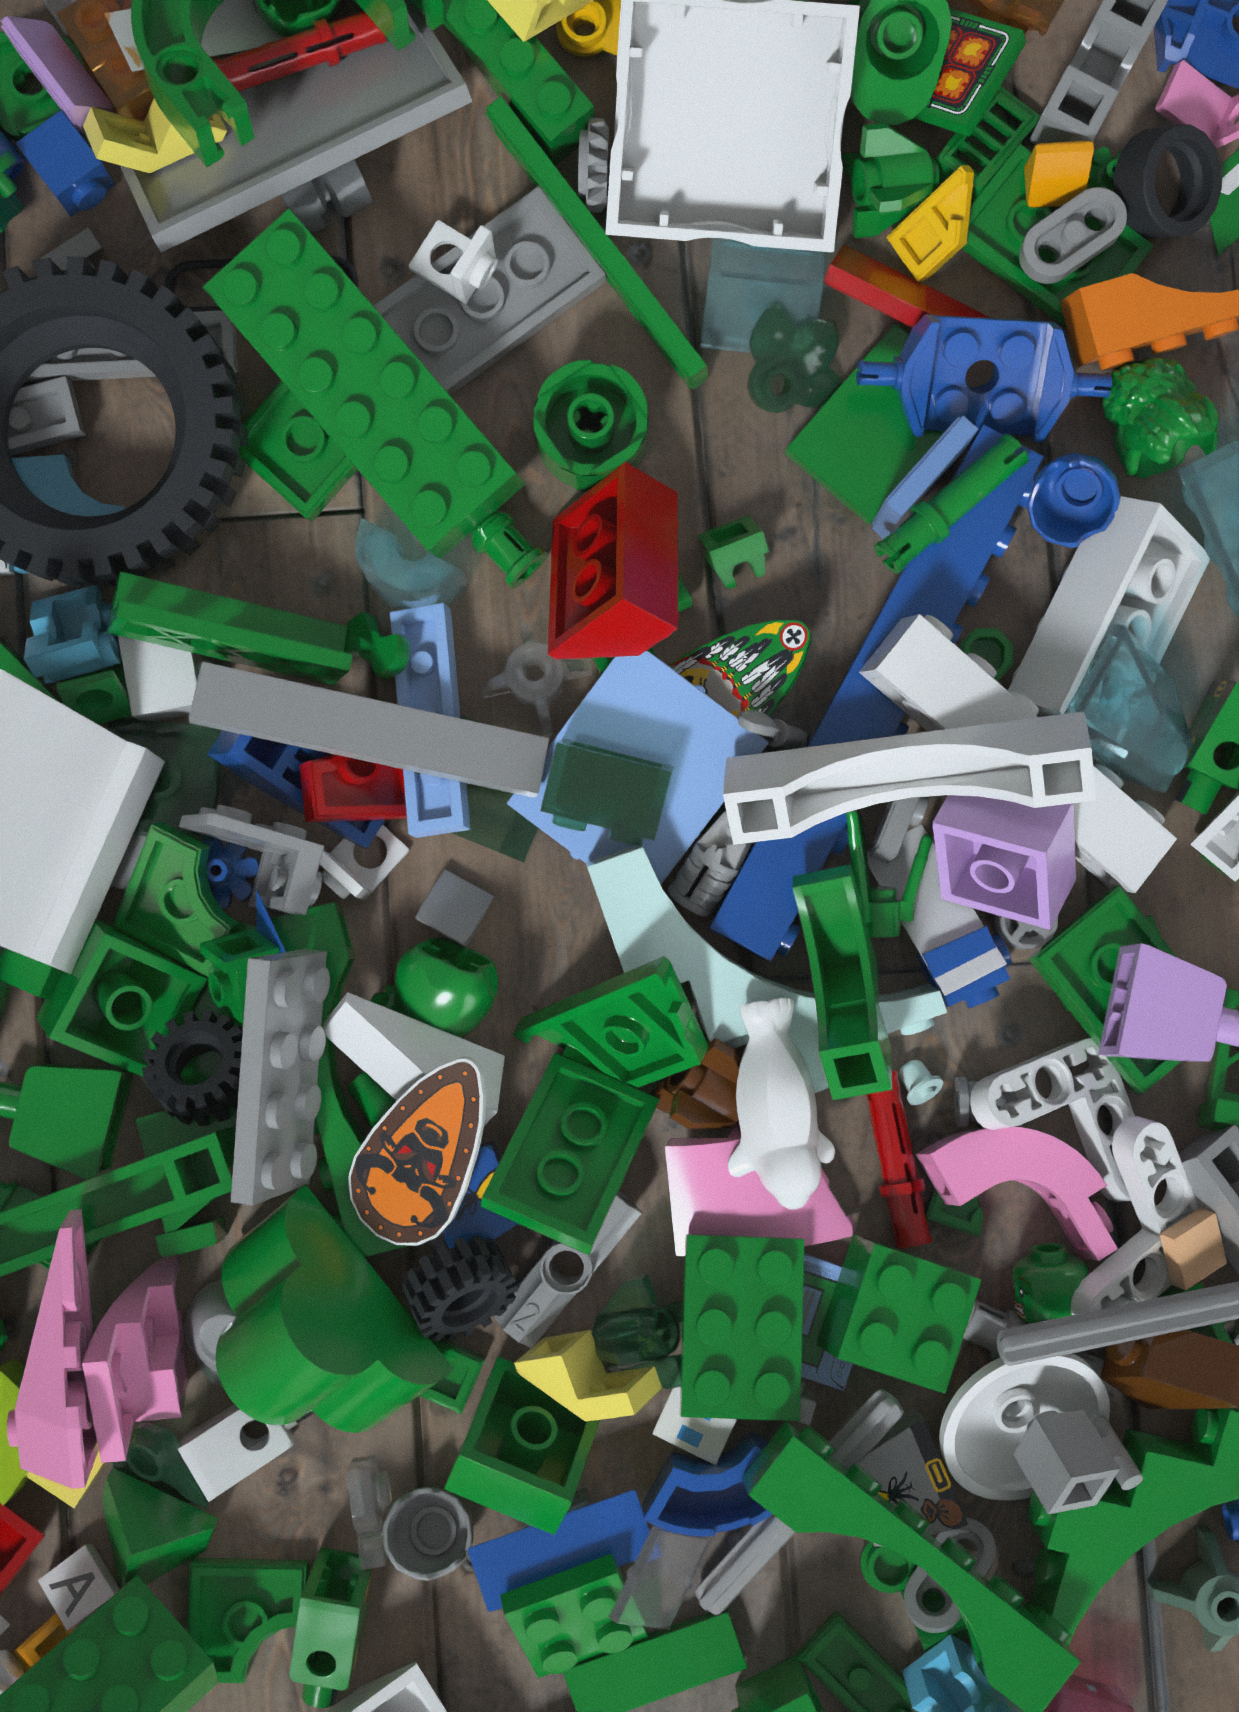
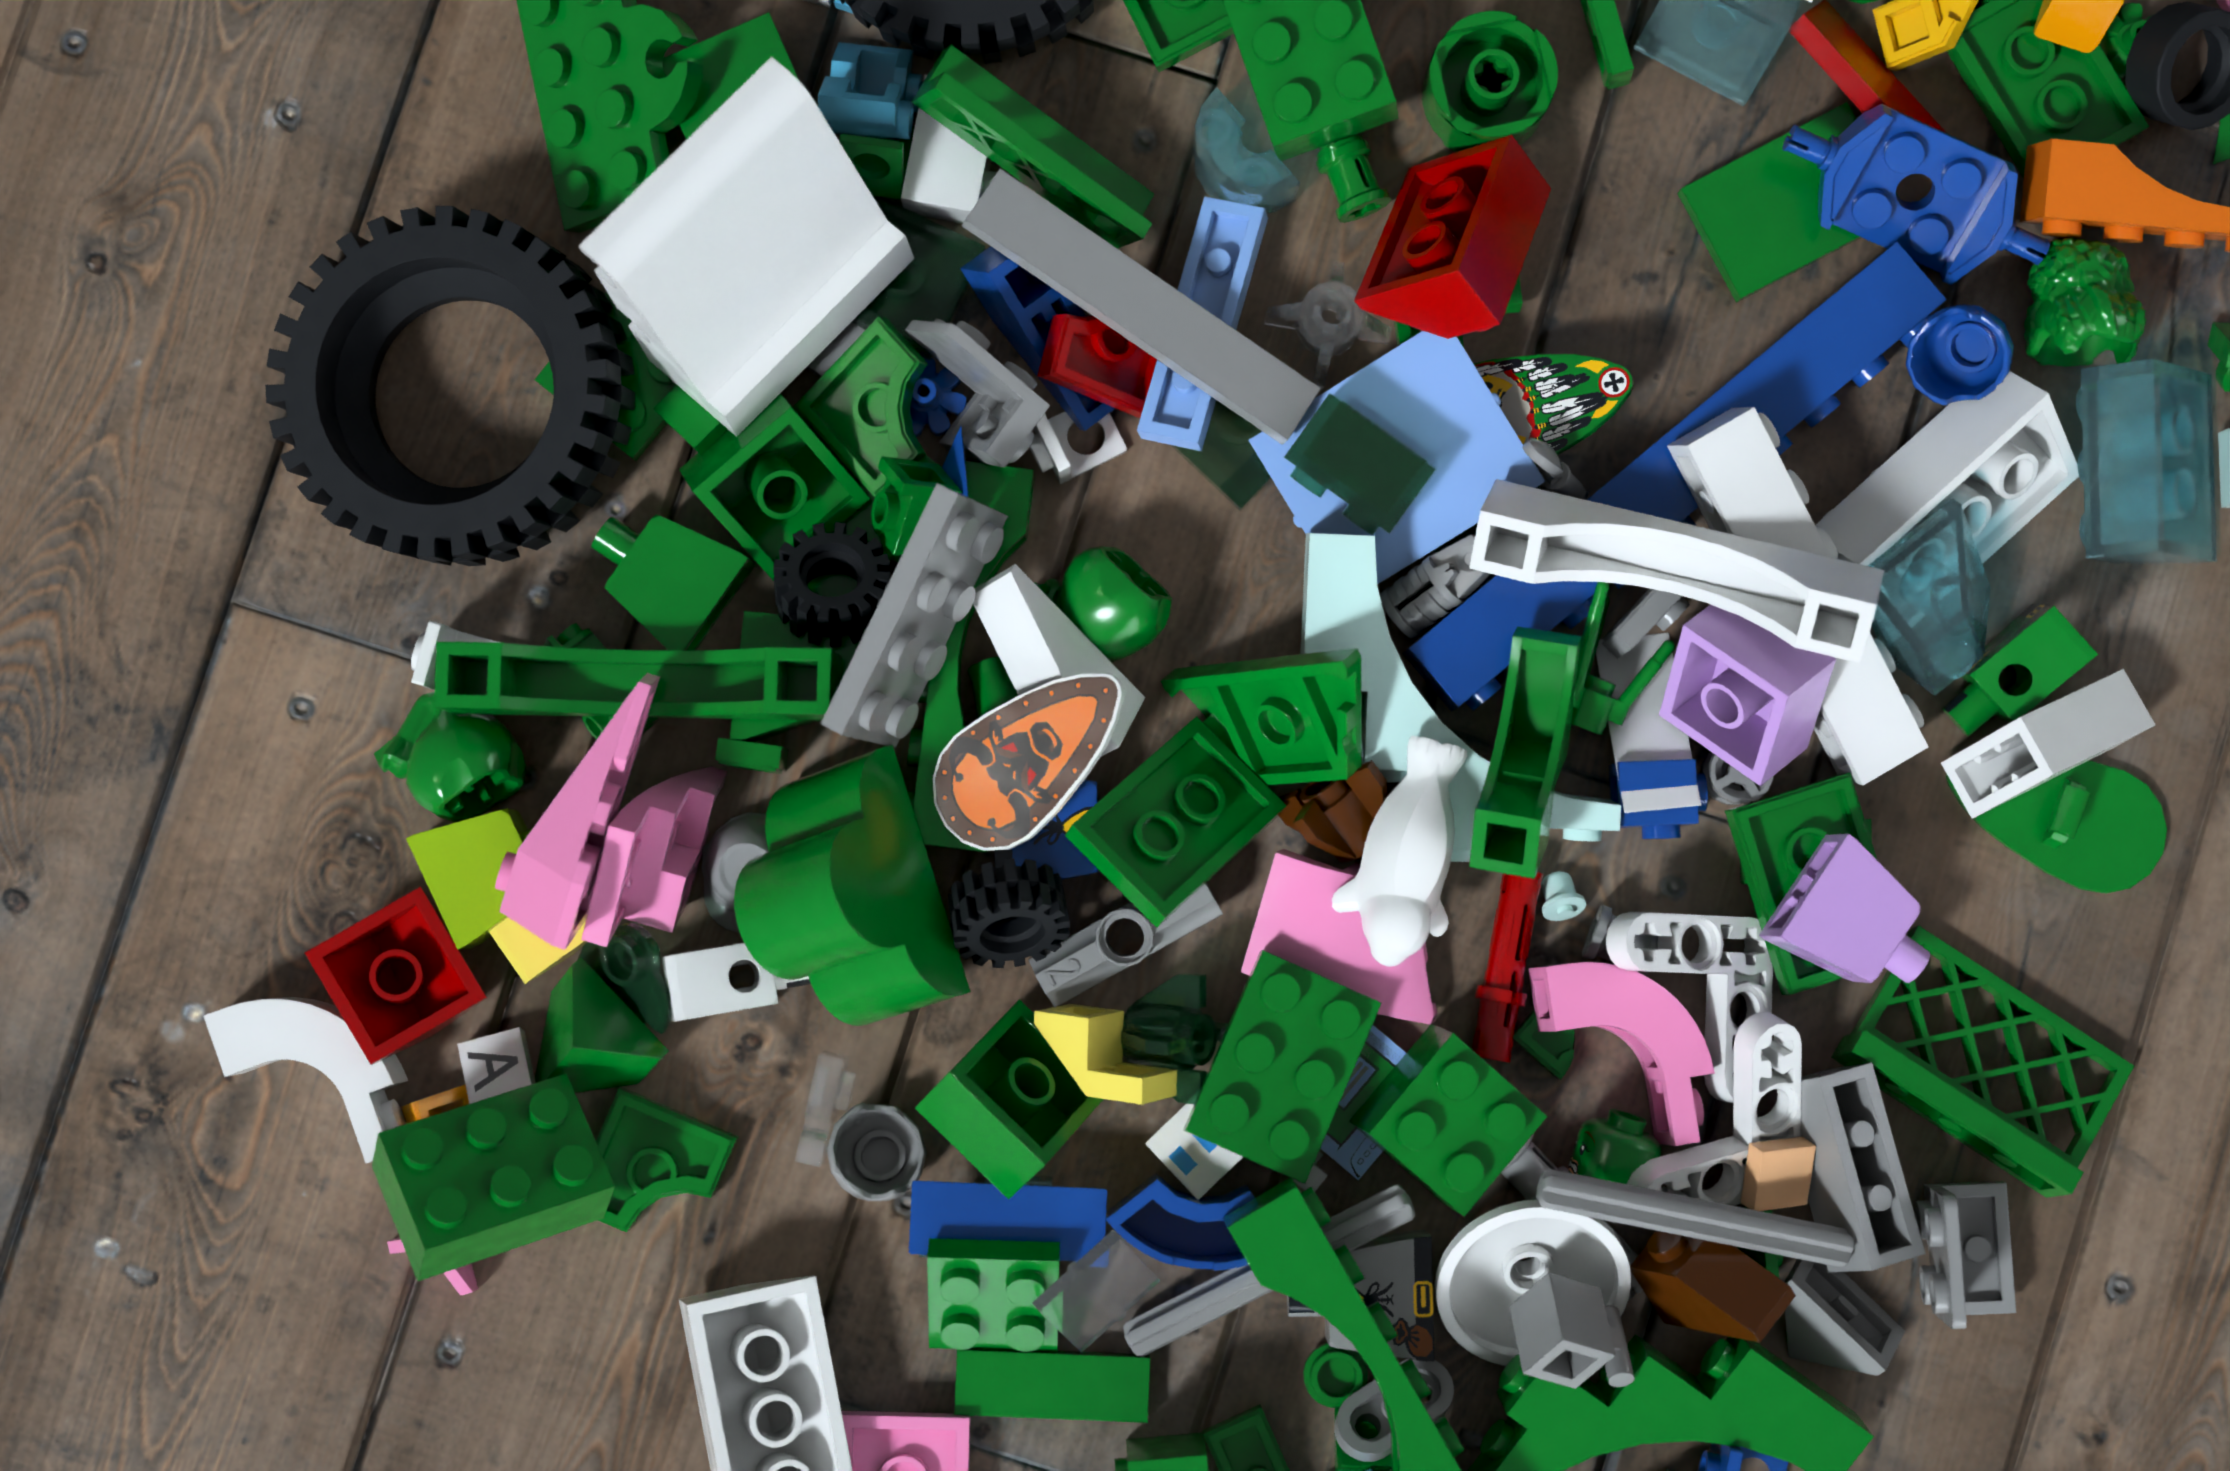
camera: 20 degrees right, 0 degrees up
green torso [289,1547,377,1708] -> none
green piece [344,612,410,679] -> none
light grey slope [415,869,495,946] -> none
green tile [420,1338,486,1414] -> none
green tile [696,515,769,589] -> none
clear green plate [747,303,842,413] -> none
medium blue tile [871,416,978,539] -> none
green pin [874,434,1029,574] -> none
green tile [957,628,1013,681] -> none
light grey plate [1019,187,1127,284] -> none

